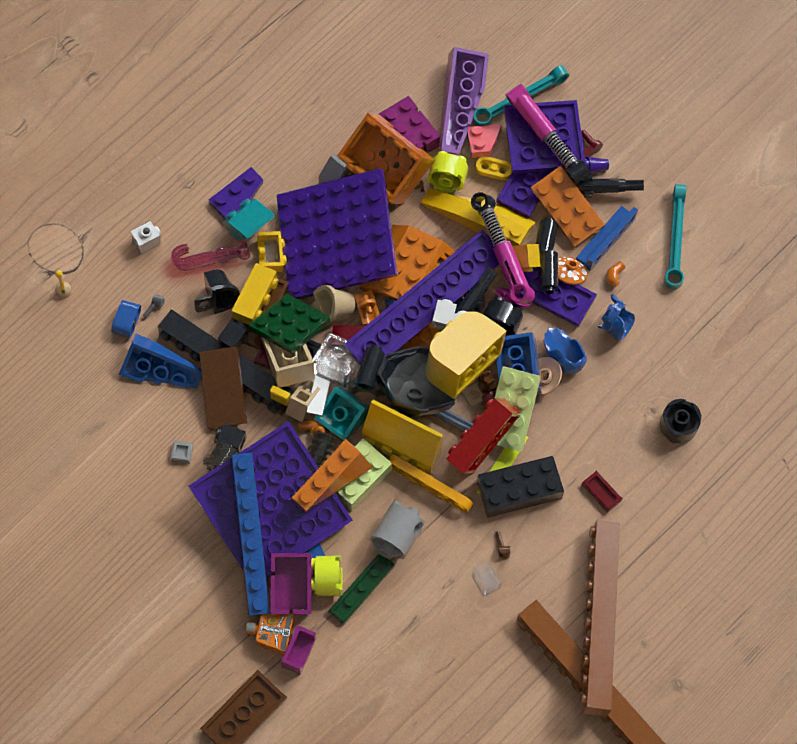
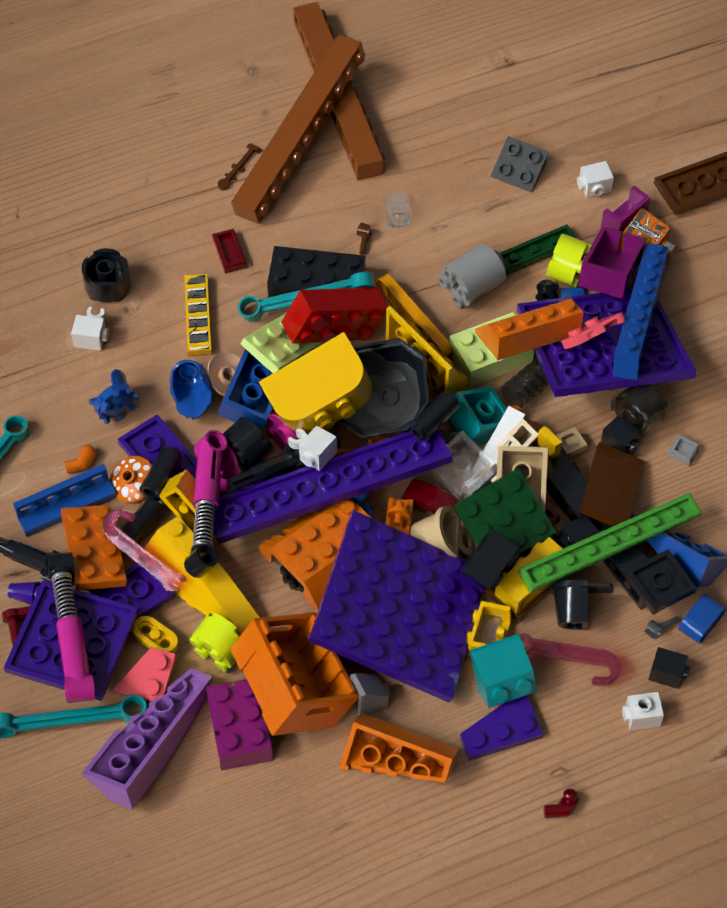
camera: 155 degrees left, 10 degrees down
none -> white brick [71,307,109,351]
none -> clear pink piece [103,509,187,591]
none -> tile [184,274,212,356]
none -> reddish brown piece [218,143,262,191]
none -> teal piece [238,272,375,322]
none -> orange wedge [339,713,459,783]
none -> black brick [459,529,519,590]
none -> dark grey hinge [490,136,549,192]
none -> bright green tile [518,492,702,593]
none -> black plate [535,279,559,301]
none -> dark red arm [544,789,579,818]
none -> tan plate [556,427,587,458]
none -> coral wing [561,312,625,349]
none -> white brick [577,161,614,198]
none -> black plate [625,549,697,615]
none -> black brick [648,647,690,689]

